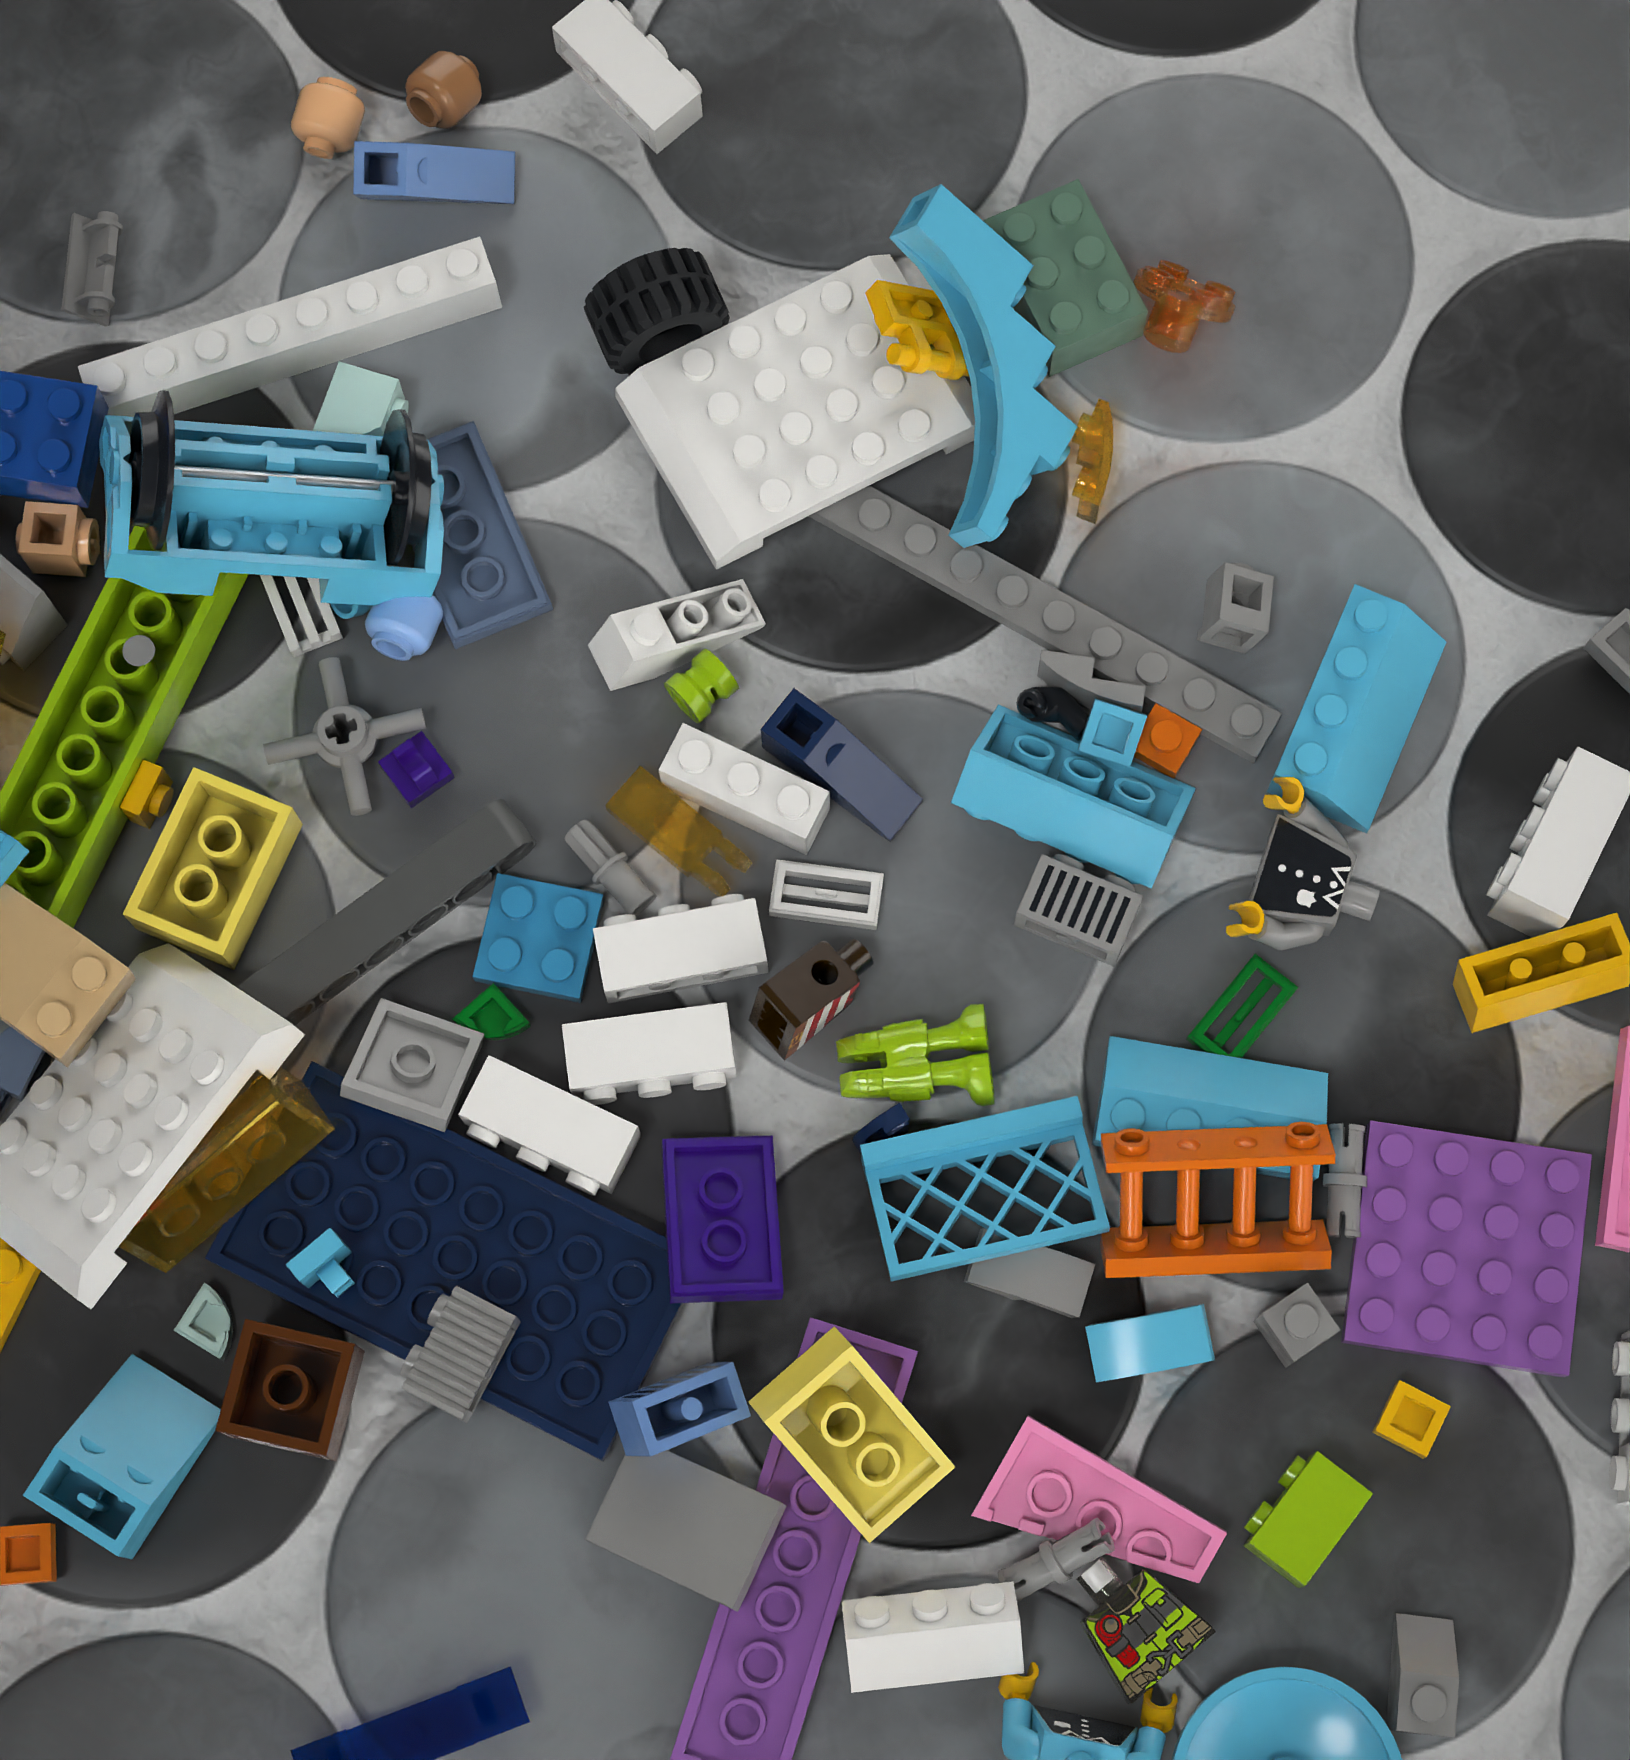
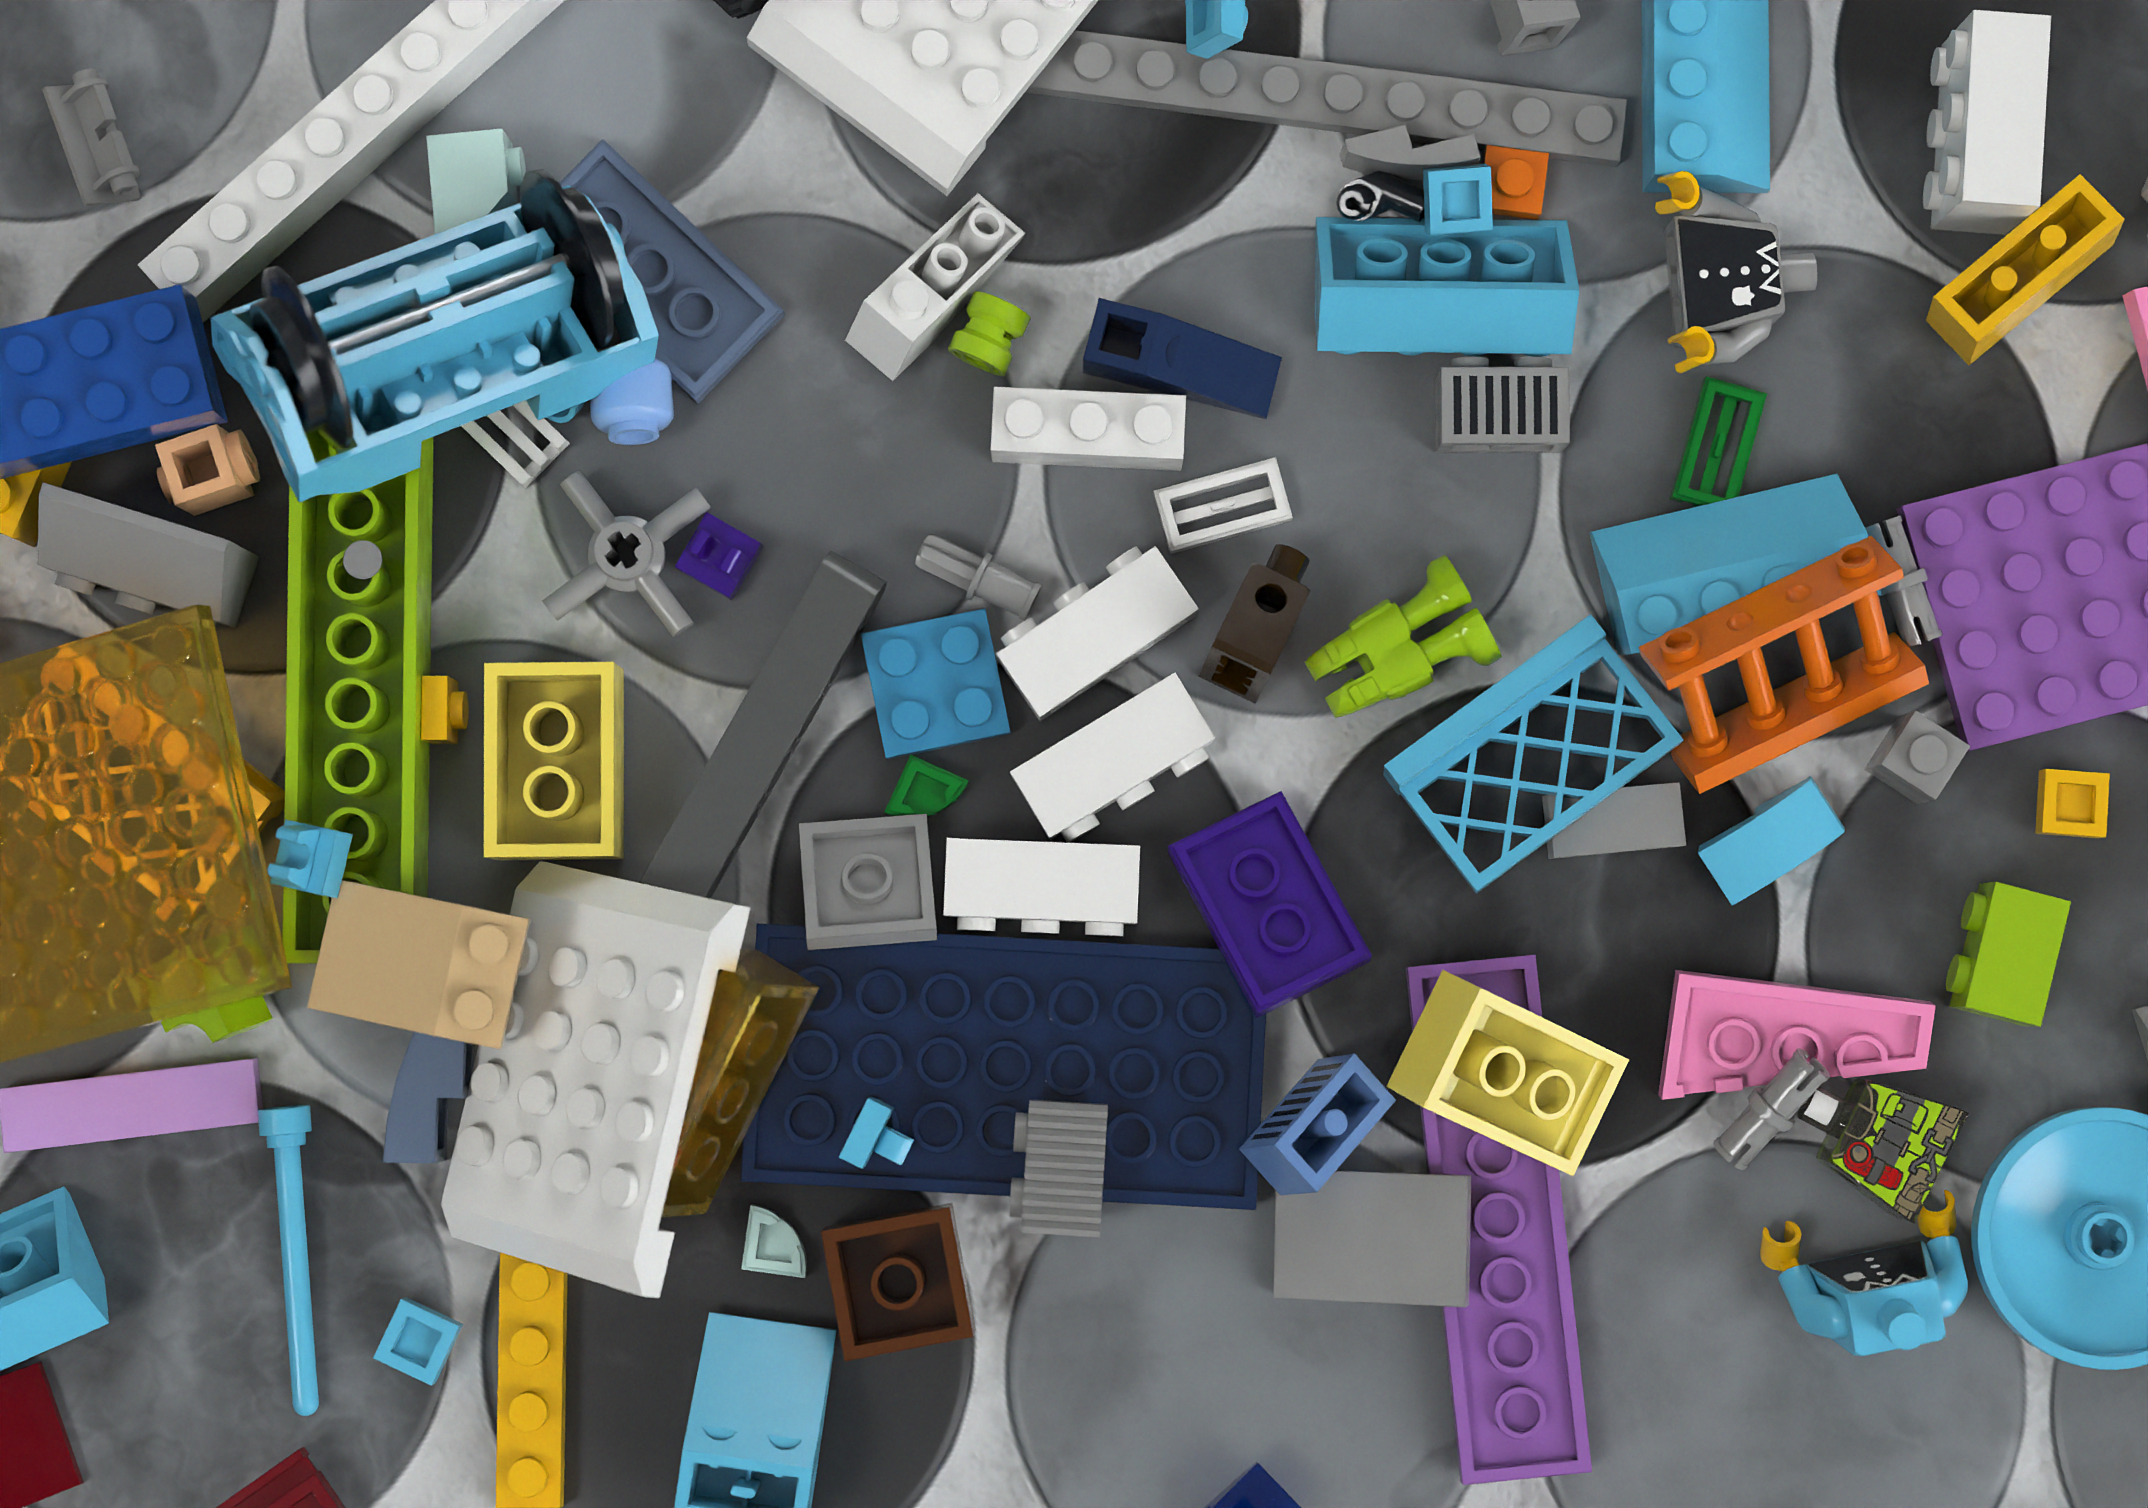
camera: 25 degrees left, 10 degrees up
clear yellow hinge [605,766,753,897] -> none
white brick [842,1581,1024,1693] -> none
dark blue tile [852,1103,910,1154] -> none

